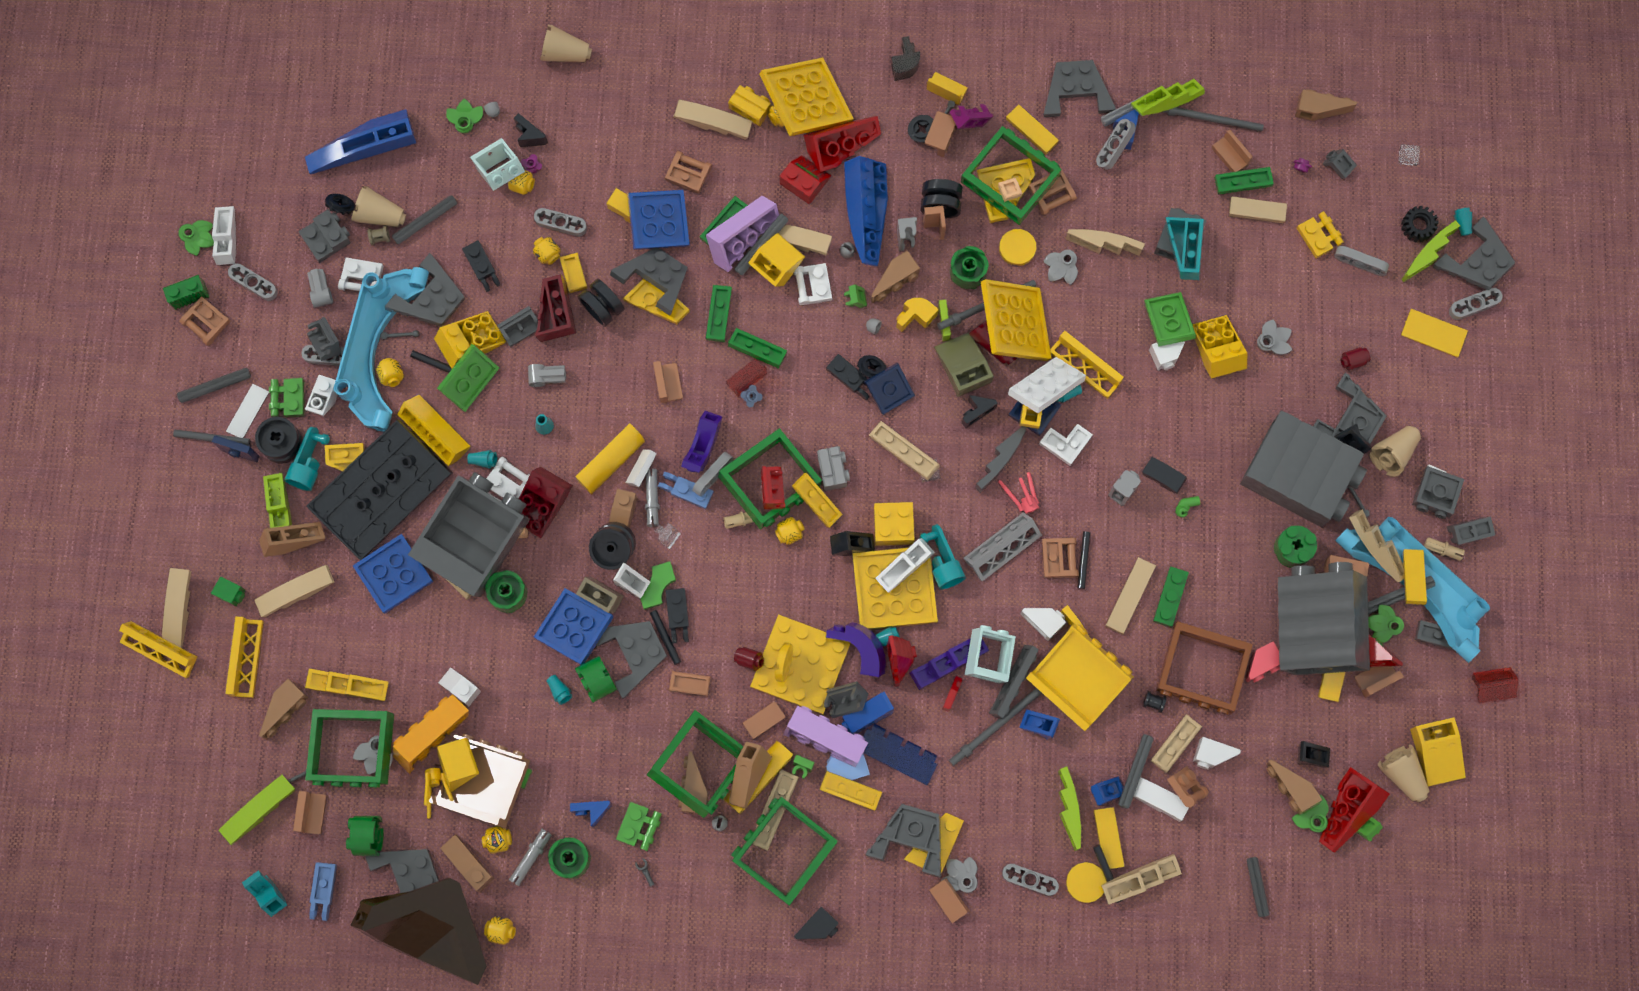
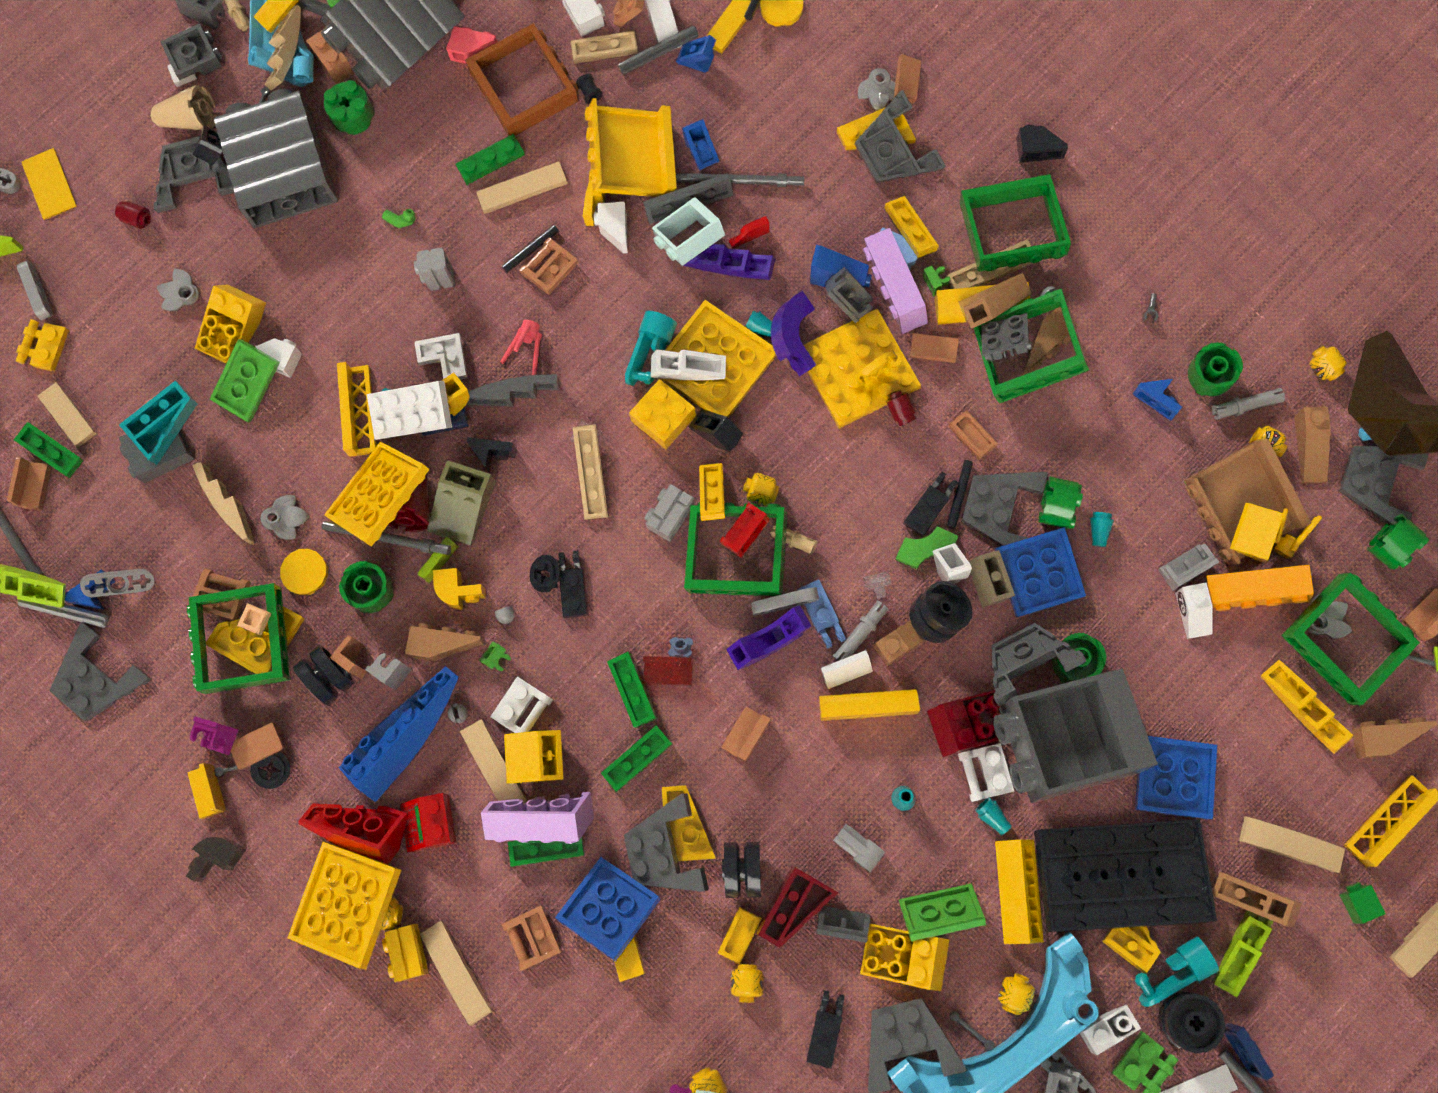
camera: 130 degrees left, 0 degrees up
black bar [410,350,452,373] -> none
light grey beam [534,208,587,237] -> none
bright green plate [616,802,662,851] -> none
dark grey axle [734,214,788,275] -> none
clear blue windscreen [863,723,938,785] -> none
dark blue plate [865,363,915,415] -> none
red wedge [887,635,917,687] -> none
light grey fence [964,512,1042,581] -> none
light grey beam [1002,864,1059,896] -> none
yellow tile [1006,105,1059,155] -> none
lime slope [1058,766,1081,851] -> none
black slope [1142,457,1187,494] -> none
none -> dark grey hinge [982,313,1033,362]
none -> dark grey wing [991,623,1086,706]
none -> light grey hinge [1158,544,1219,591]

